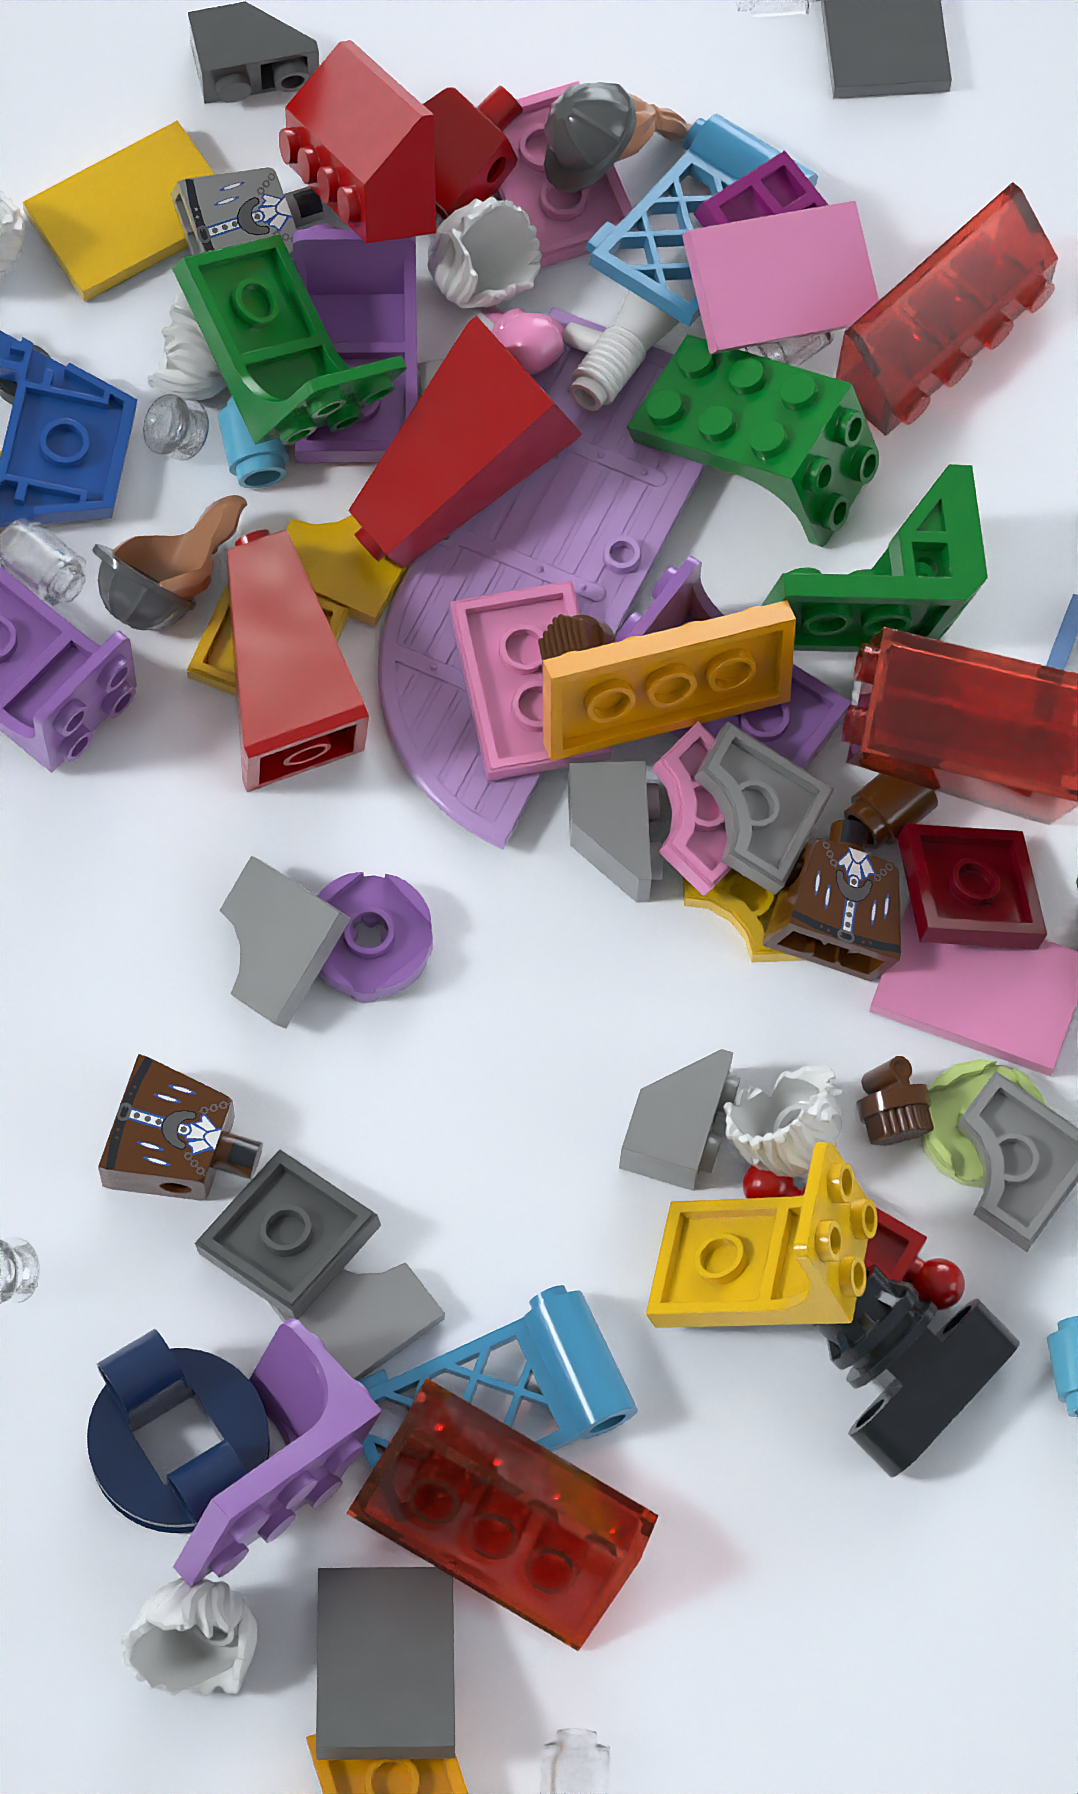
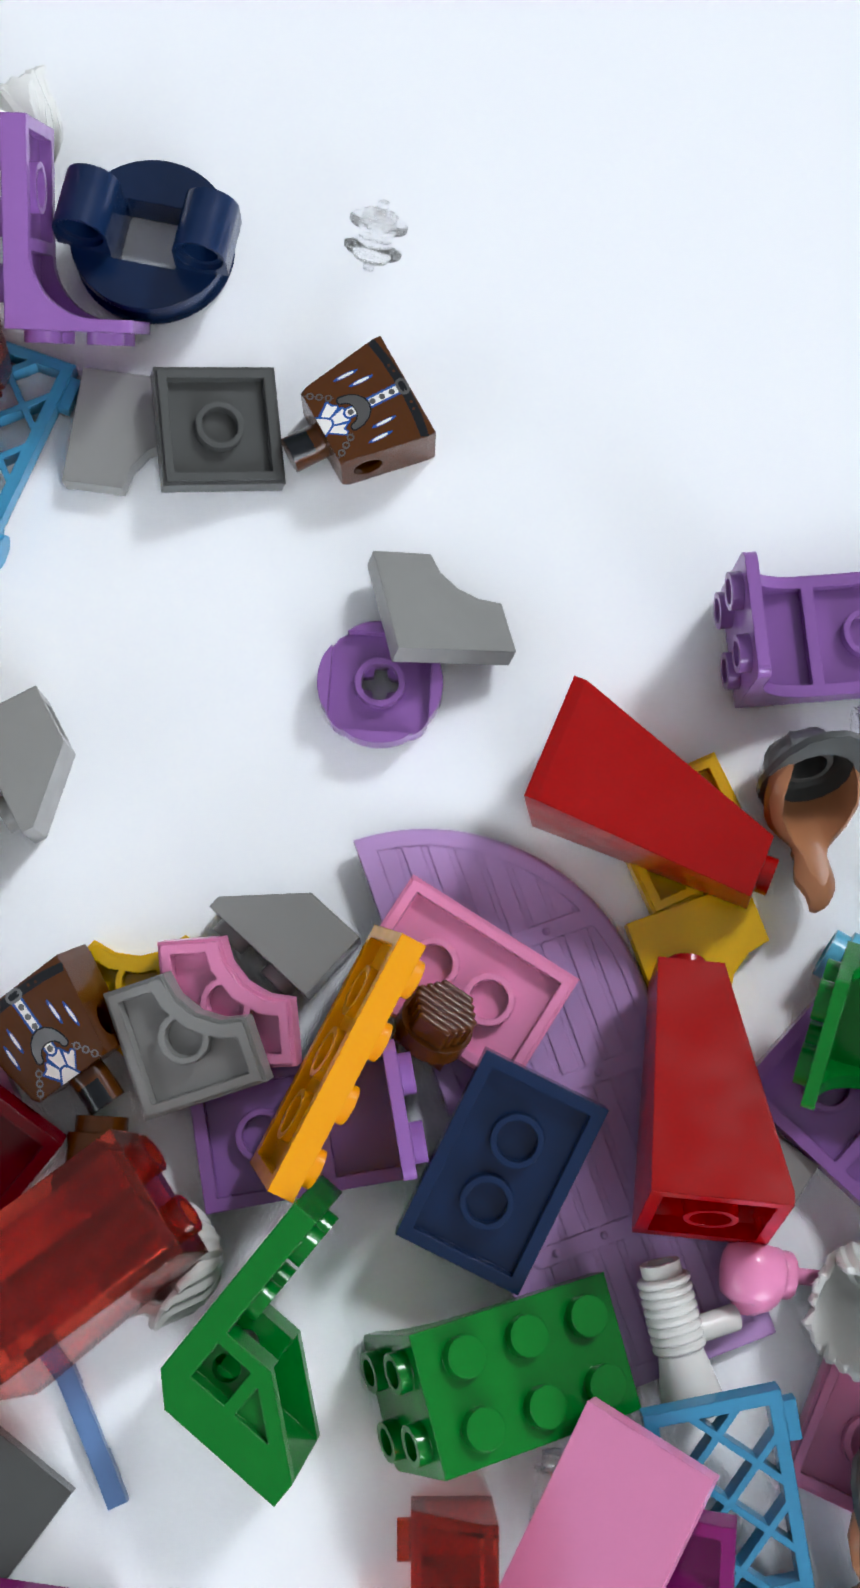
camera: 135 degrees right, 10 degrees up
none -> dark blue plate [395,1046,609,1296]

